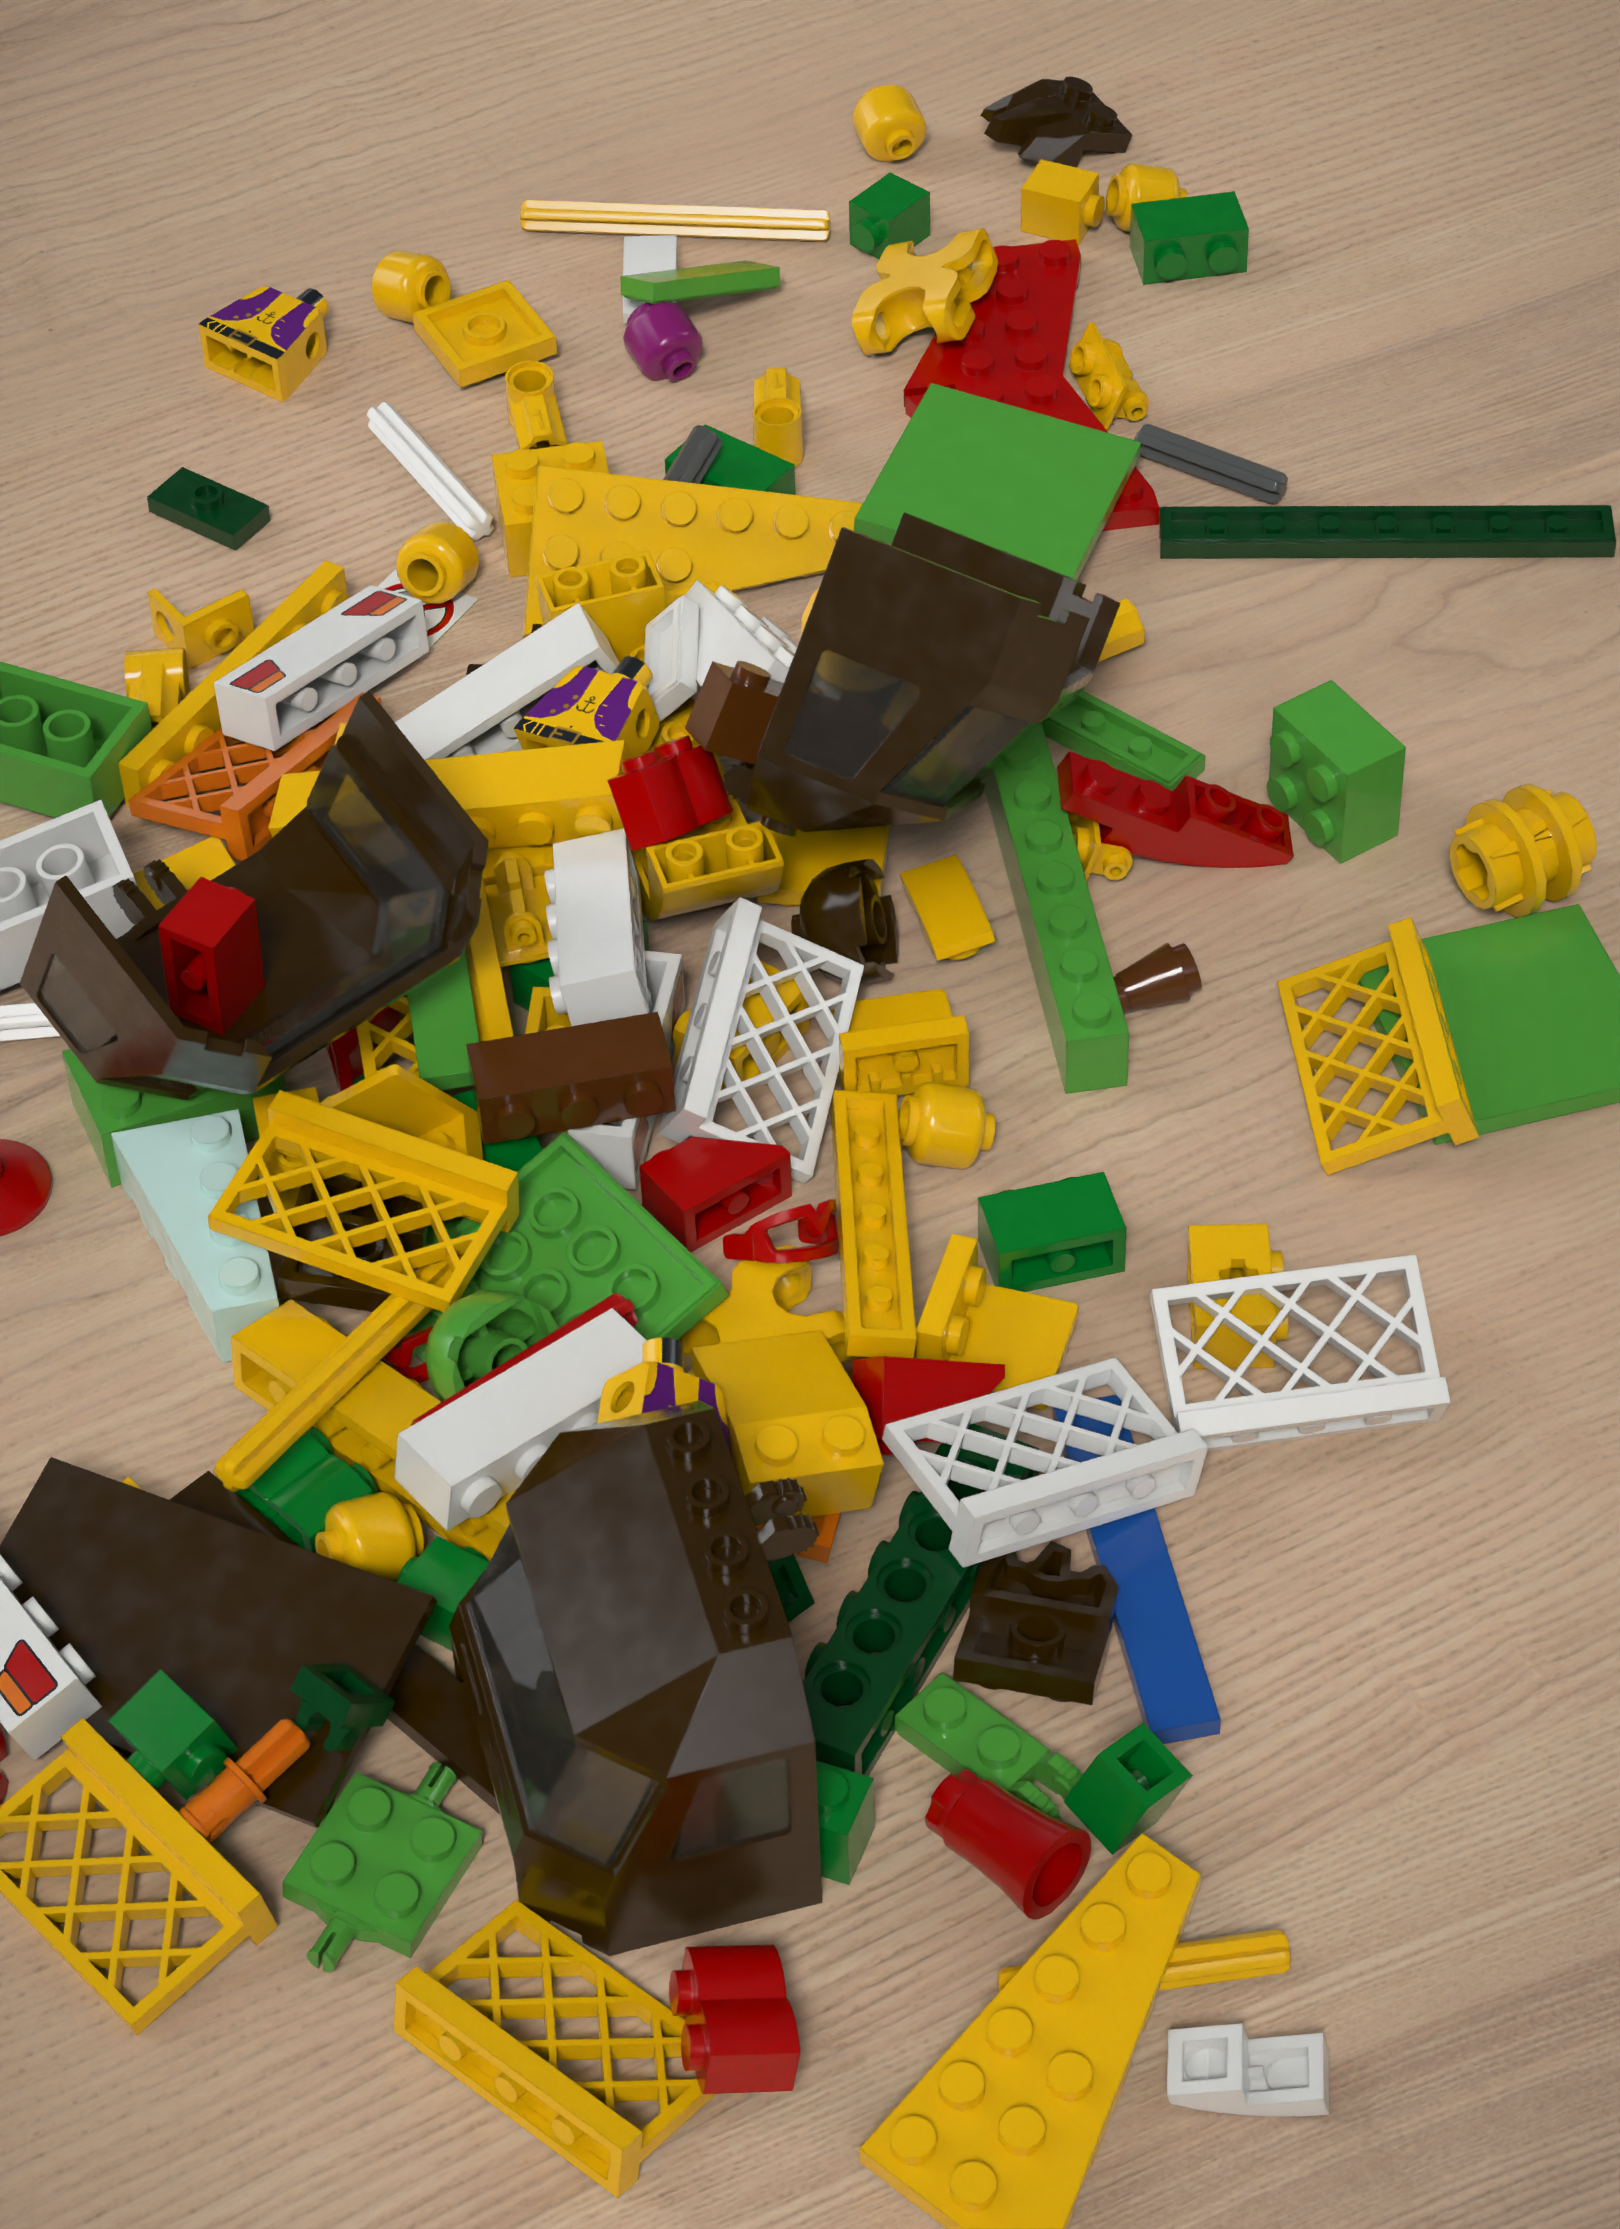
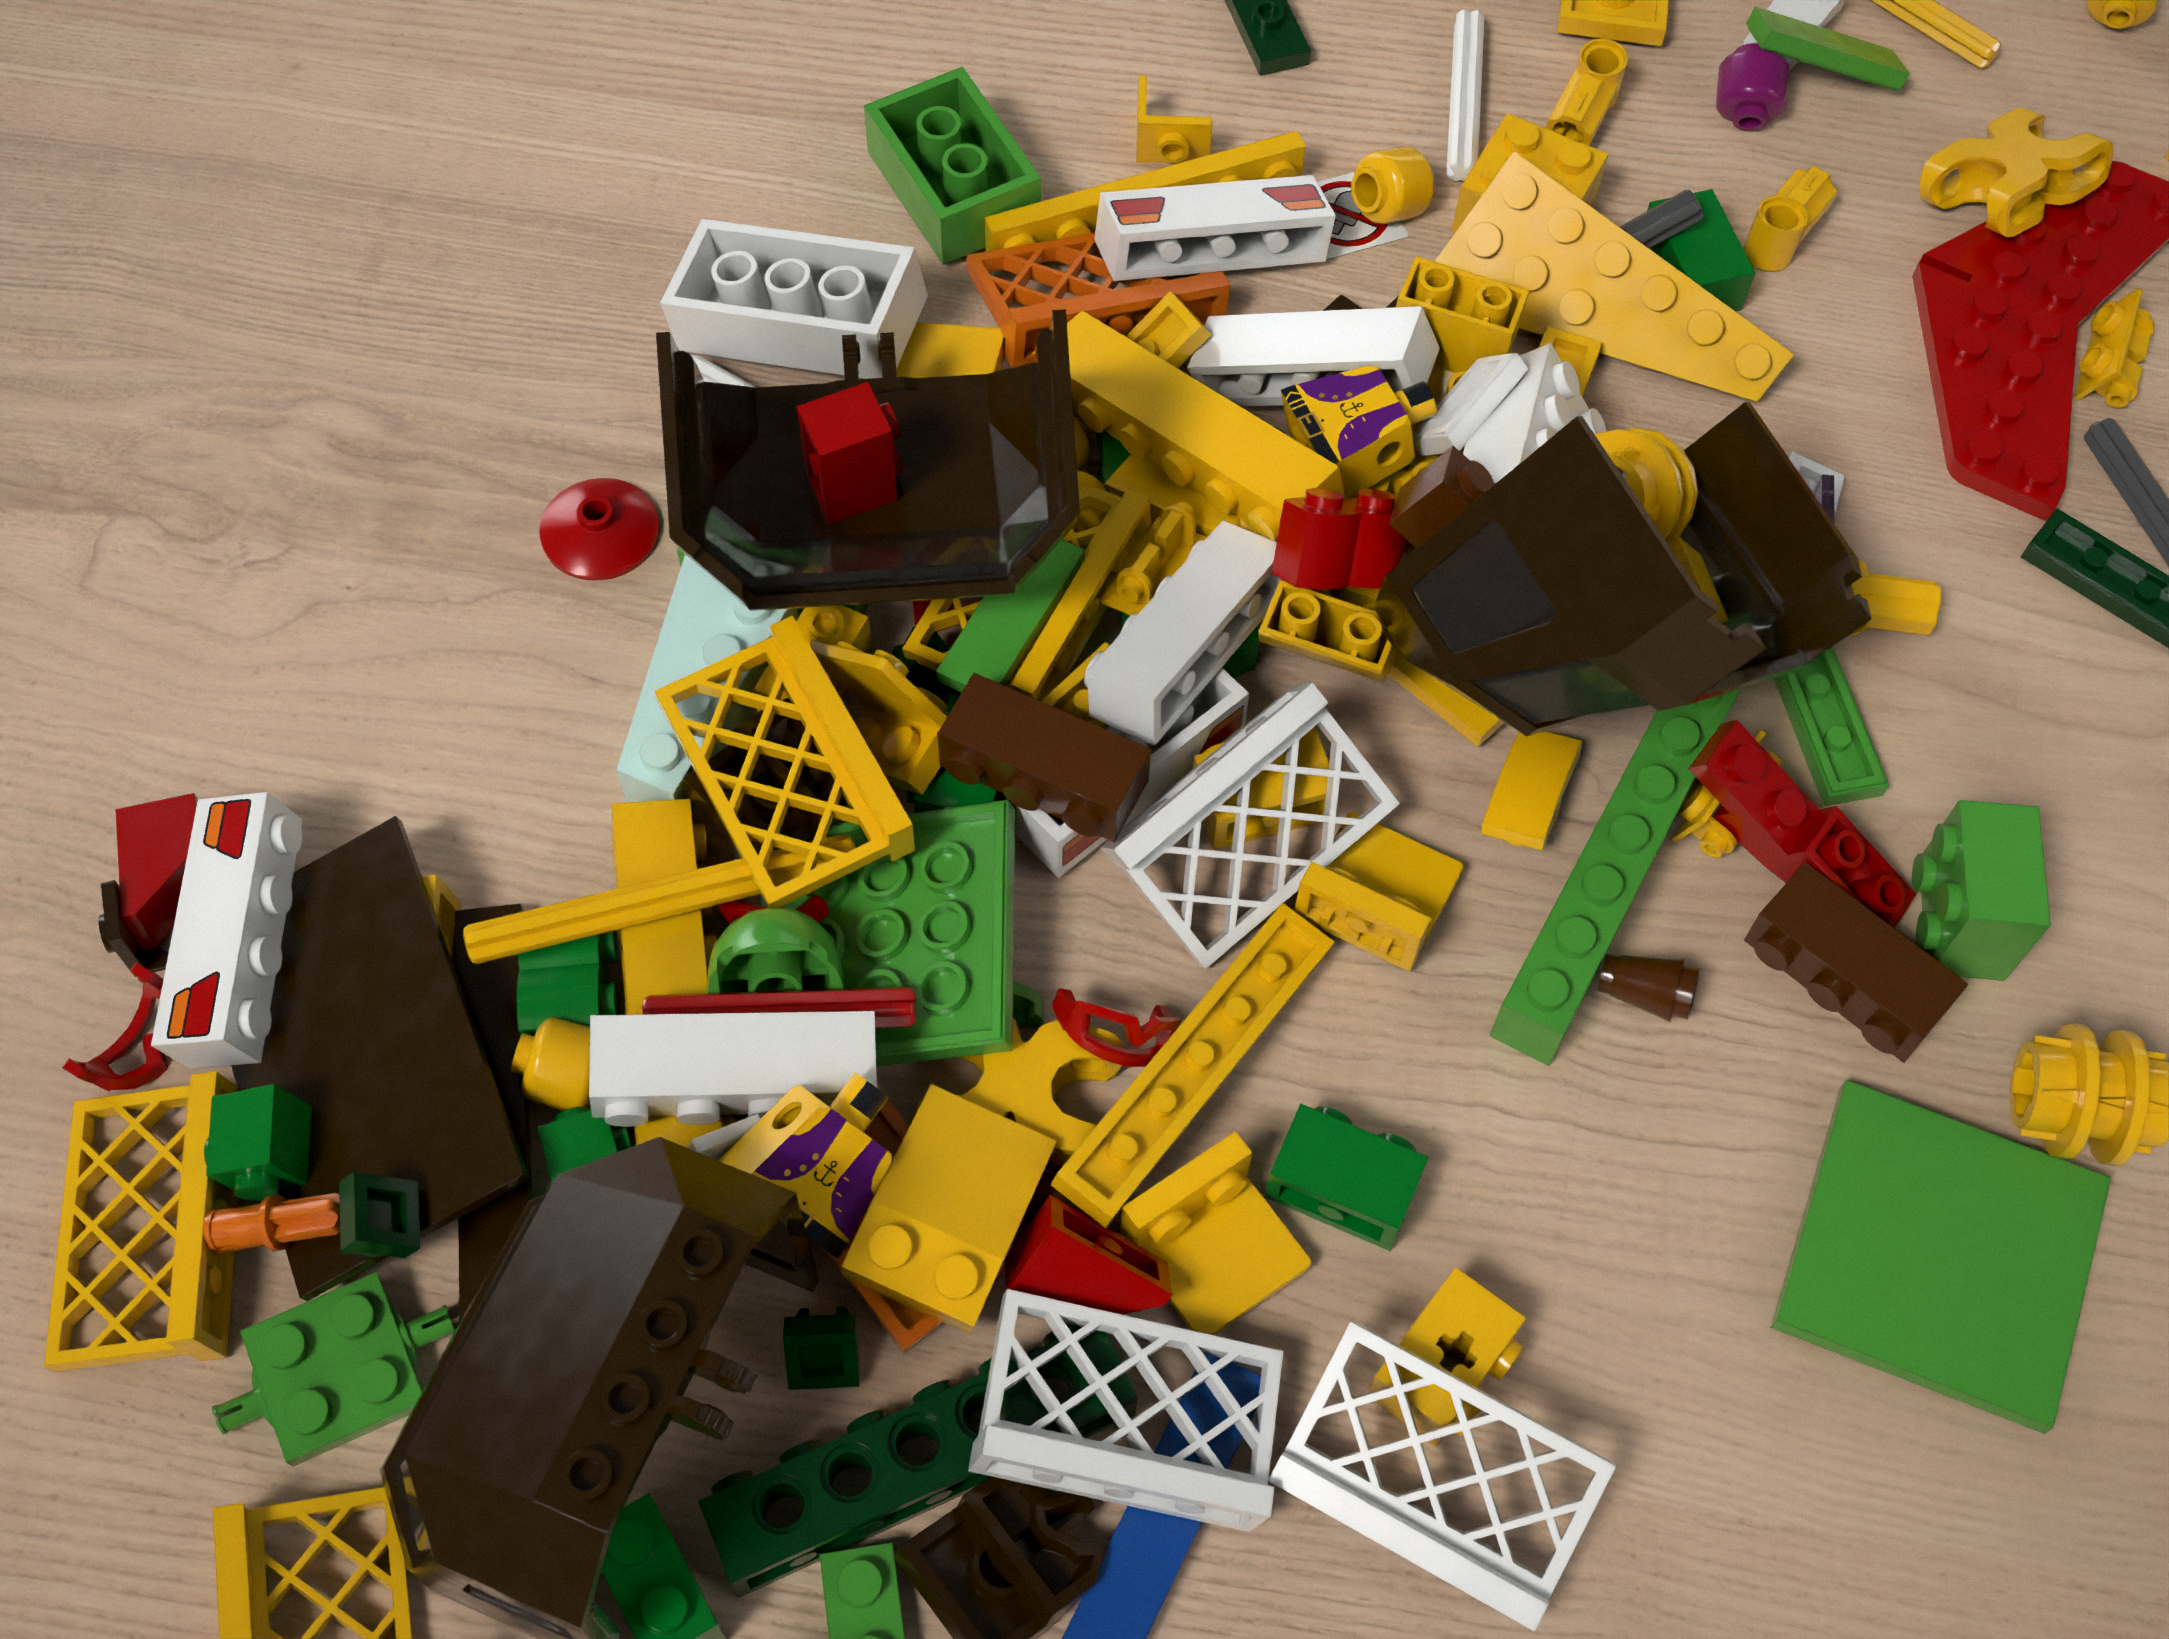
camera: 35 degrees right, 15 degrees up
yellow piece [124,648,189,730] -> none
red slope [639,1136,792,1253] -> none
dark brown cylinder [791,859,899,983] -> none
green brick [849,172,930,259] -> none
bright green tile [854,383,1142,580] -> none
yellow head [898,1082,995,1170] -> none
yellow fence [1277,917,1480,1176] -> none
none -> reddish brown brick [1744,862,1969,1063]

